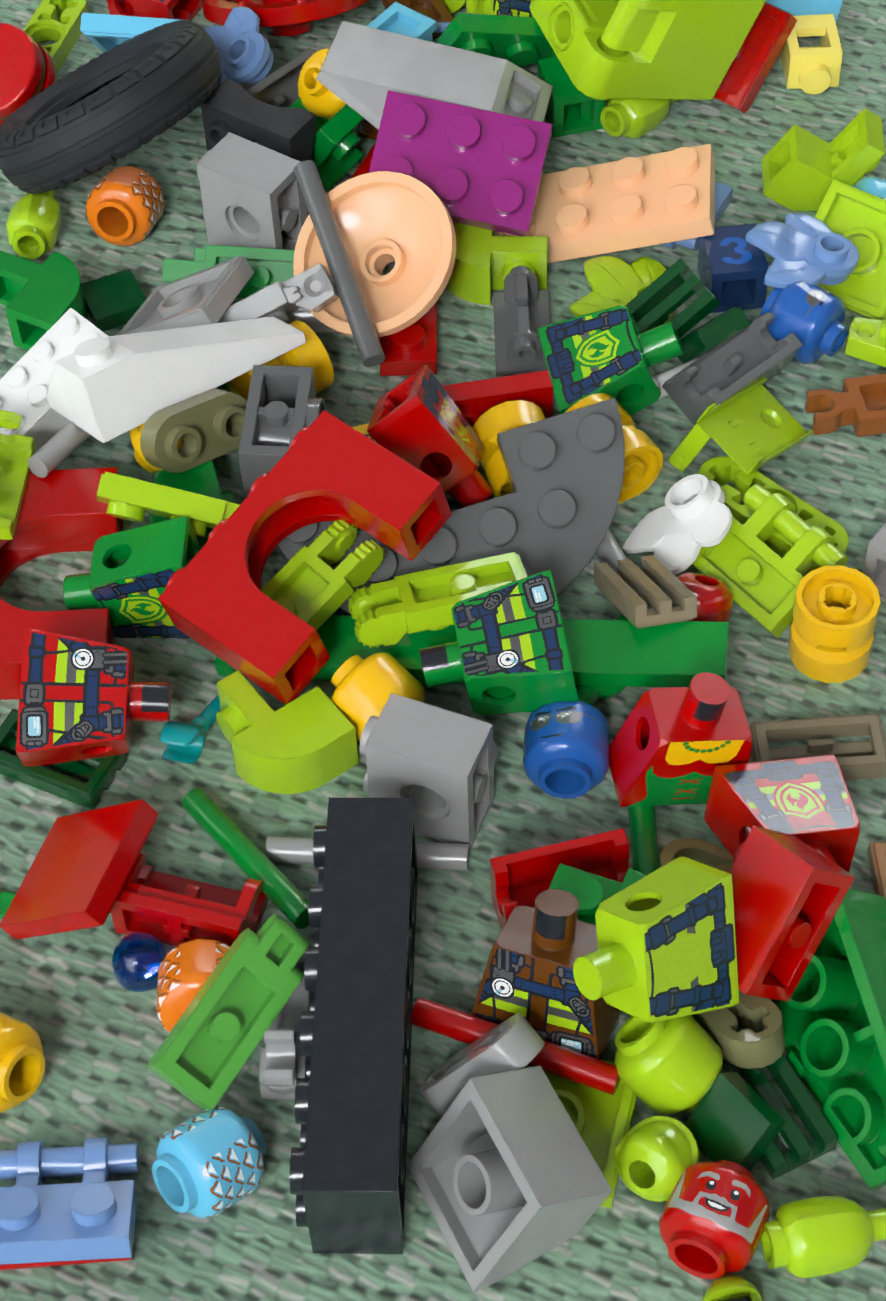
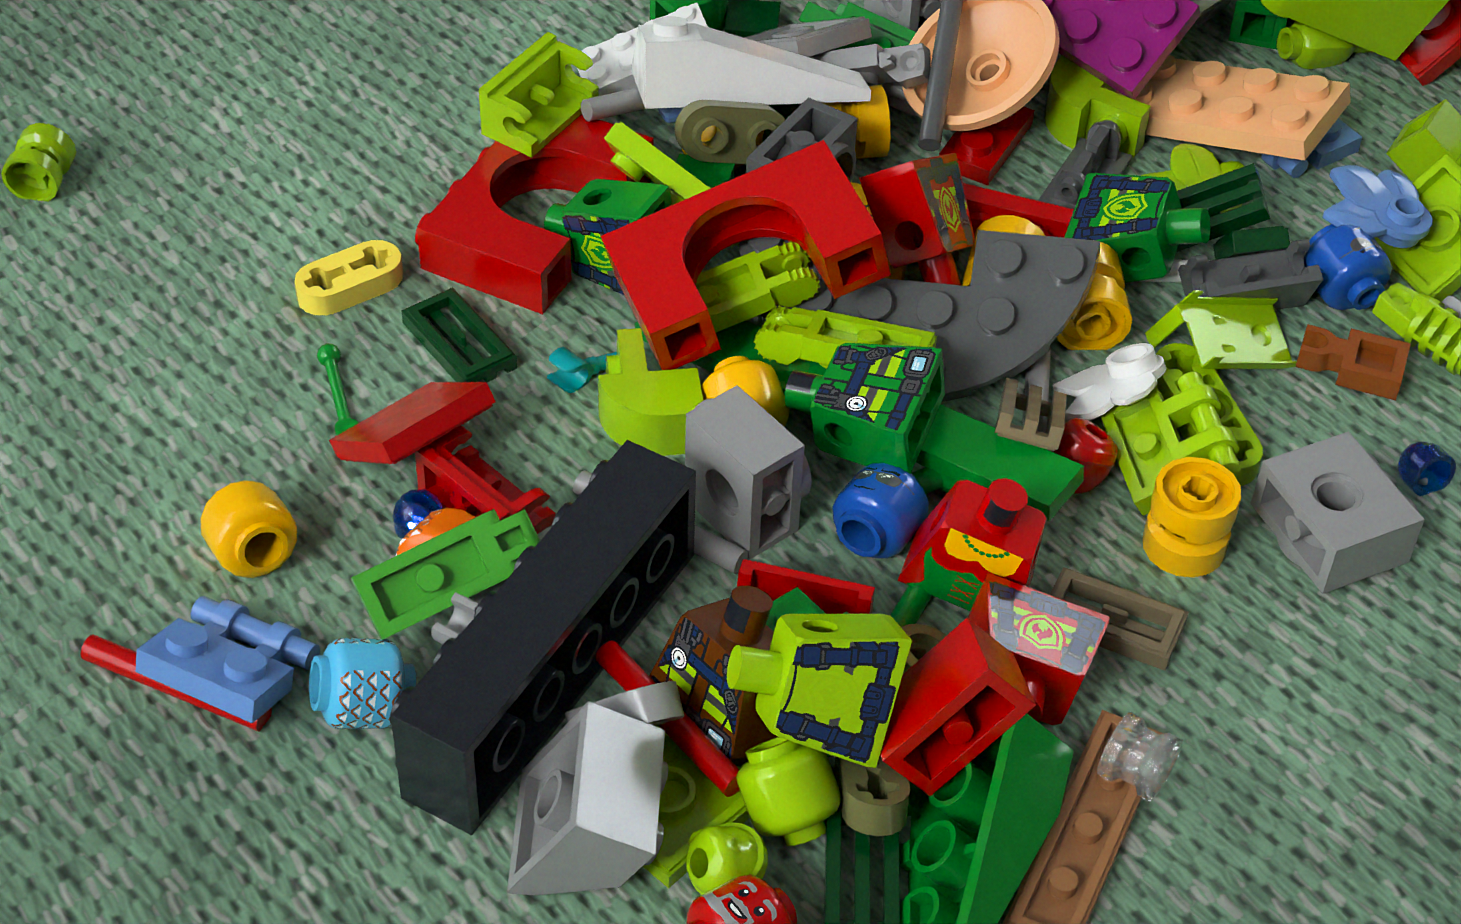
camera: 25 degrees right, 5 degrees down
torso [16,629,171,767] -> none
green bar [182,788,310,929] -> none
dark green tile [684,1072,786,1172] -> none
dark blue brick [697,223,769,313] -> none

